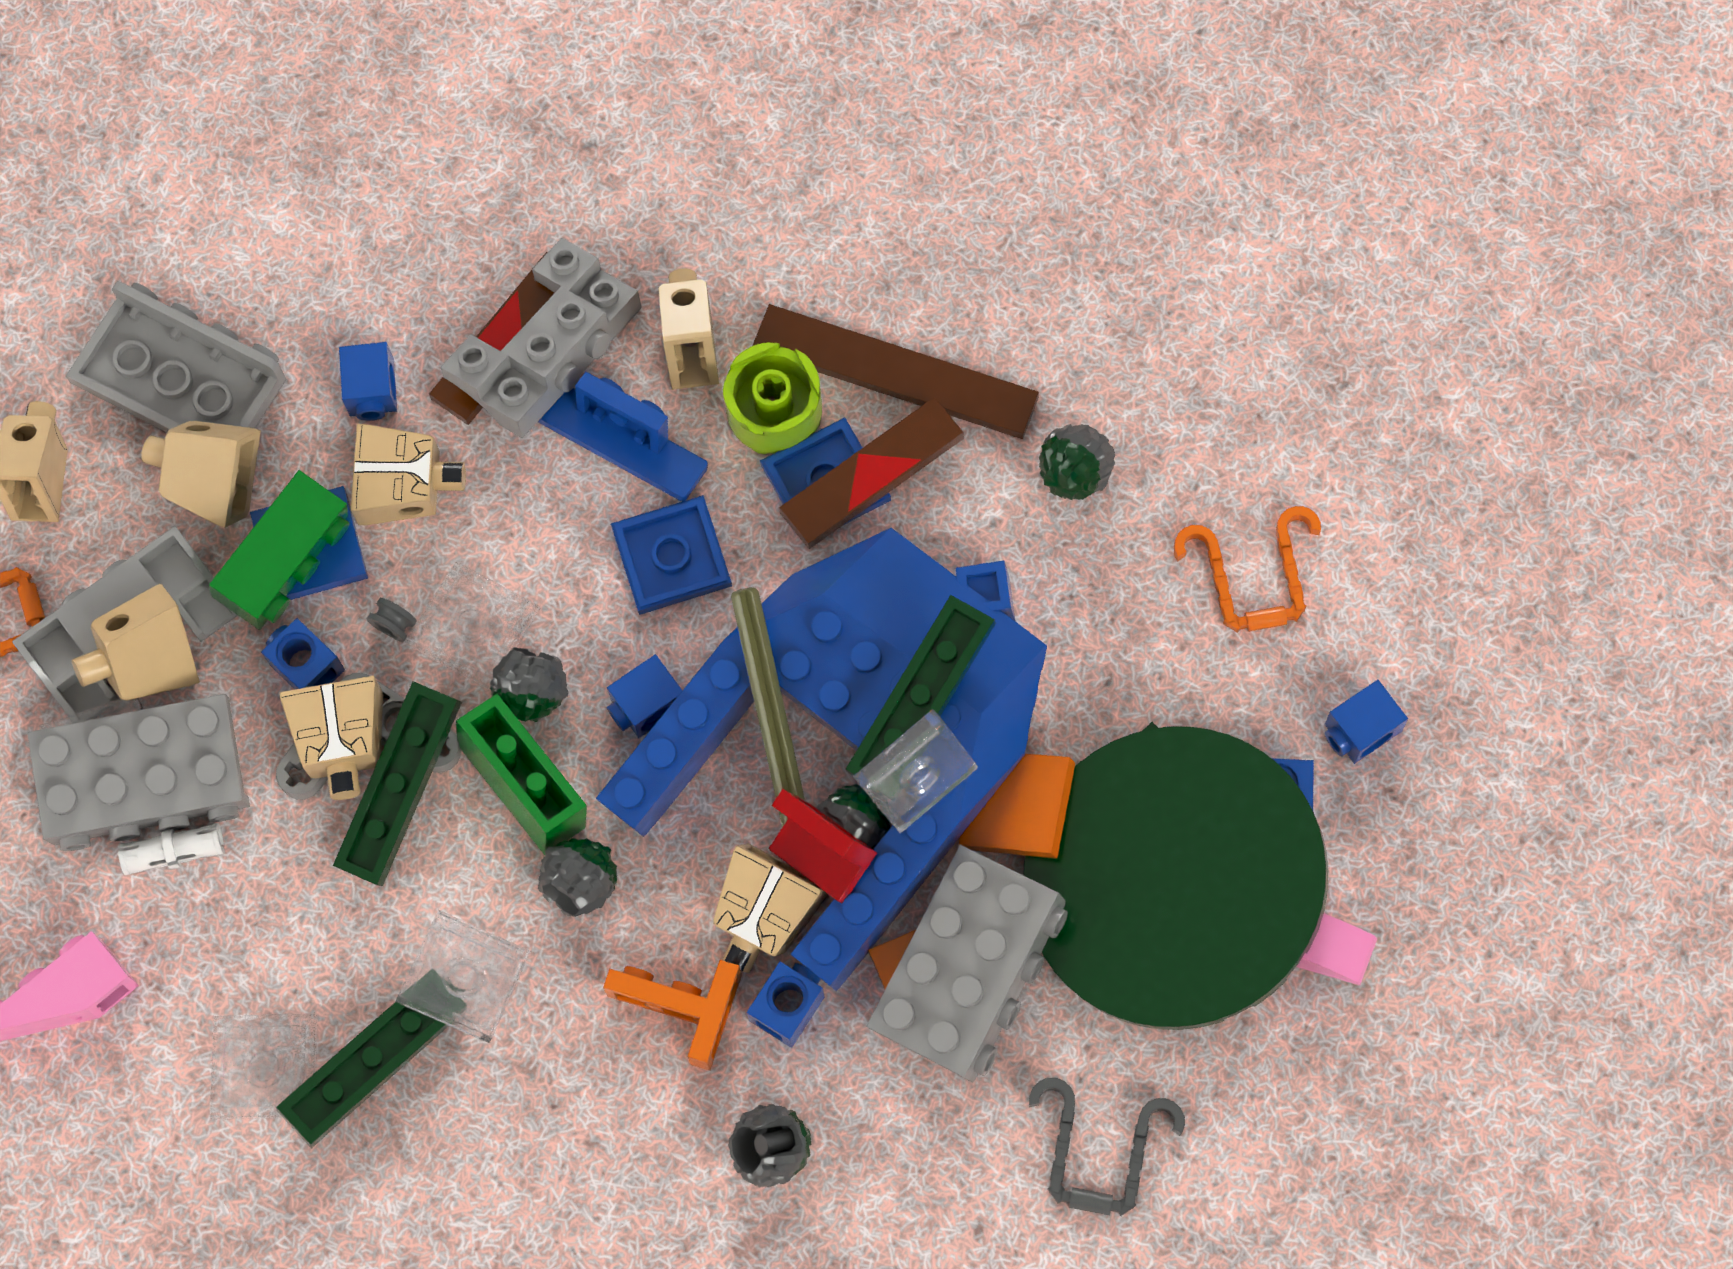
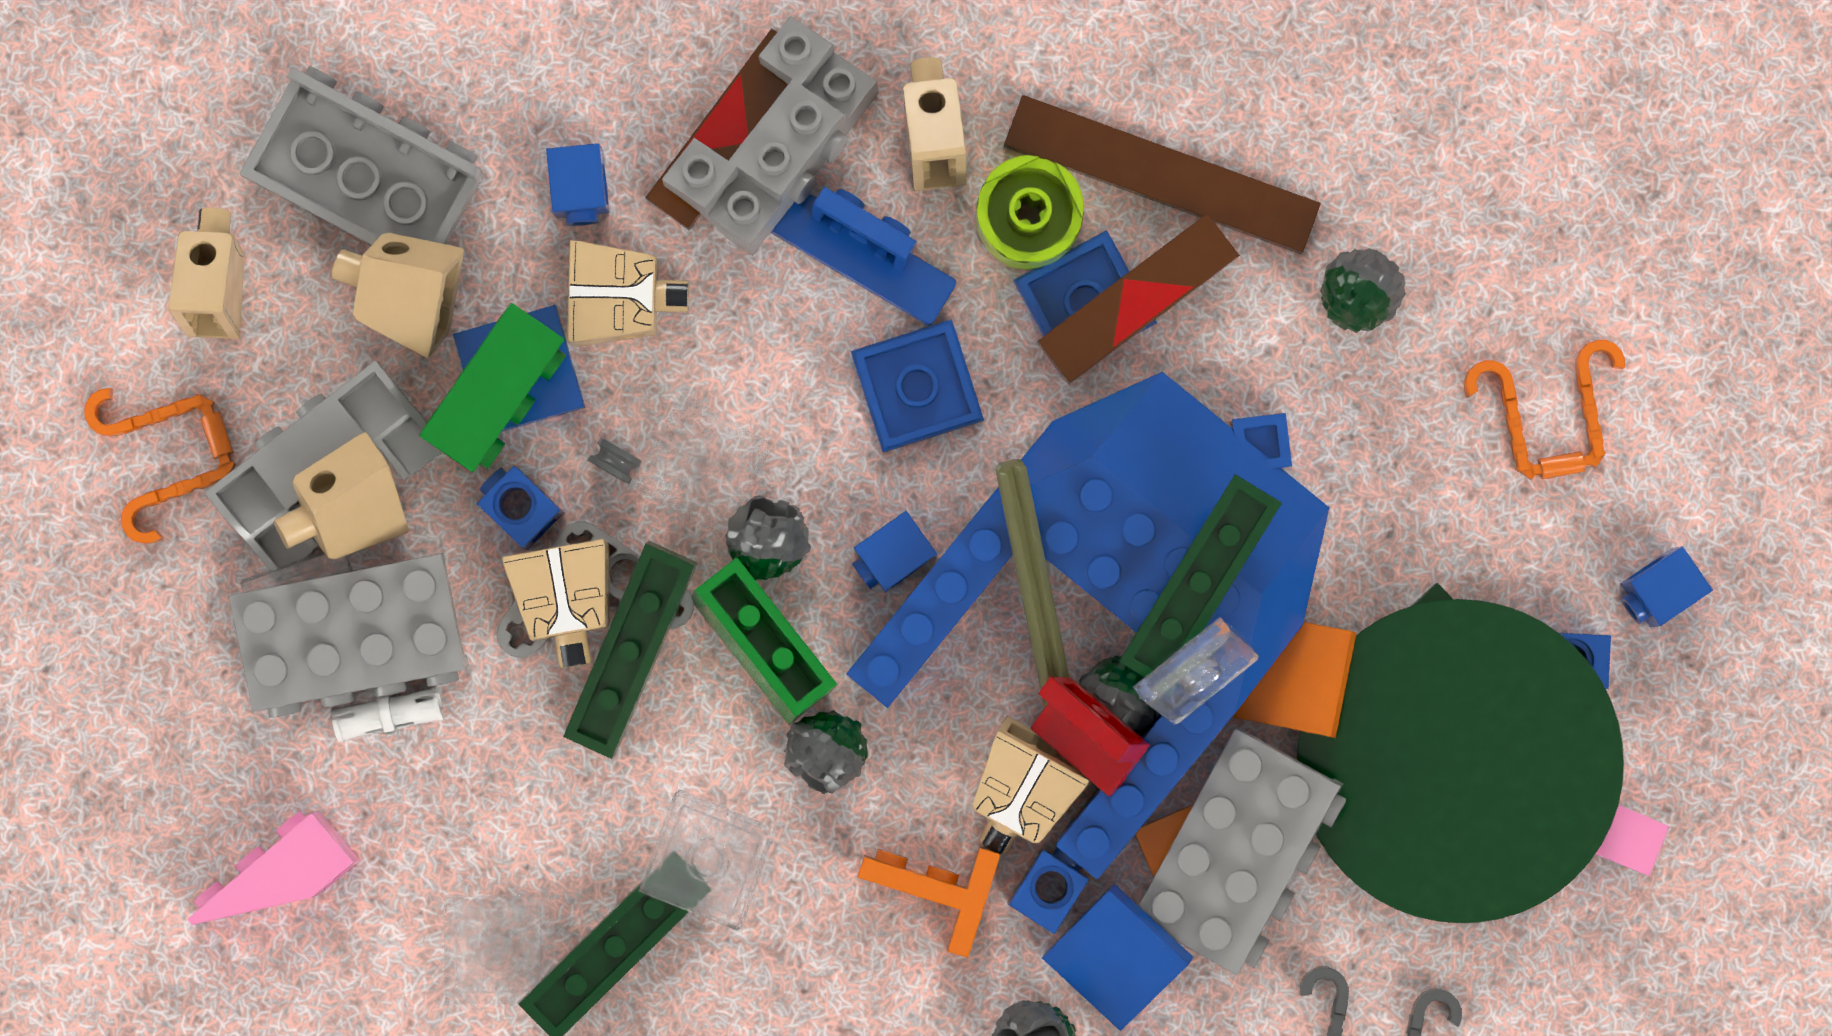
camera: 10 degrees left, 15 degrees up
none -> blue tile [1042,884,1193,1031]

